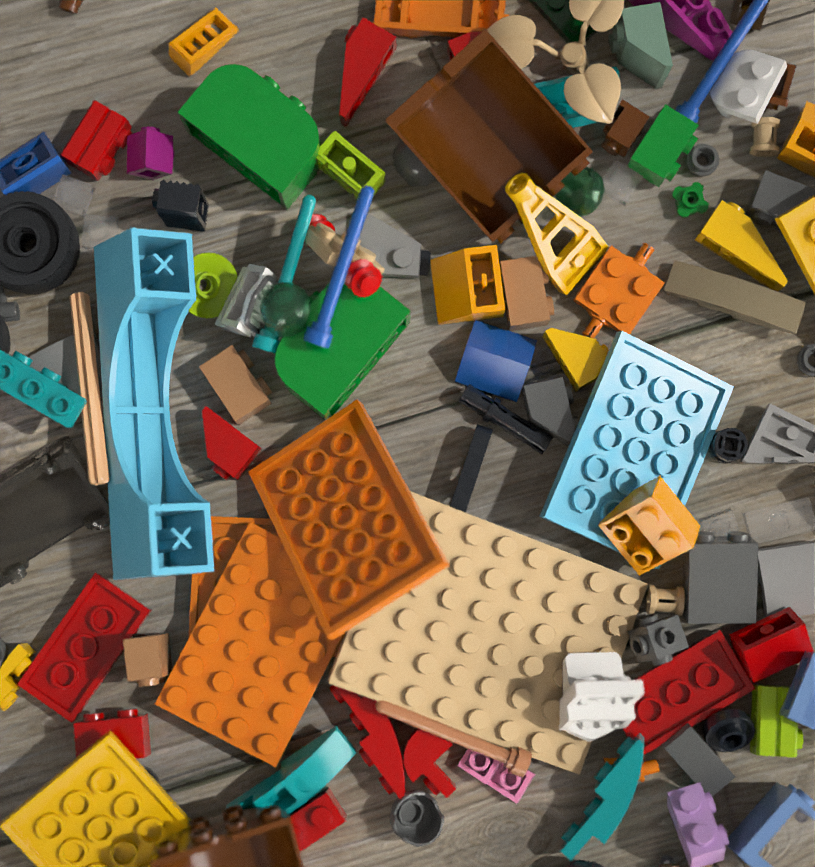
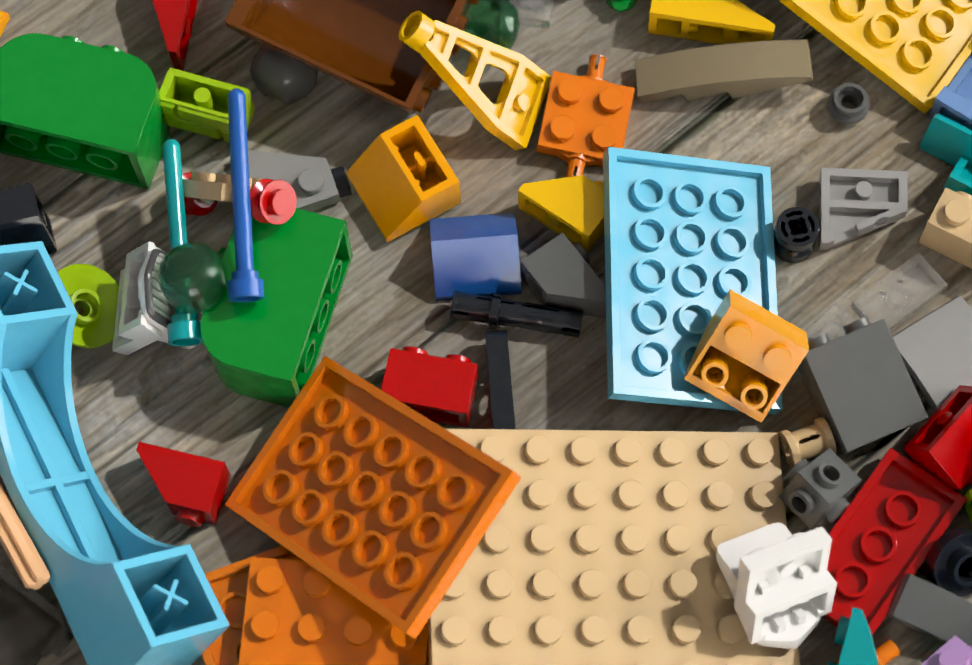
camera: 20 degrees left, 15 degrees down
medium nougat brick [199,345,272,425] -> none
medium nougat brick [499,256,554,331] -> none
none -> red brick [381,346,479,428]

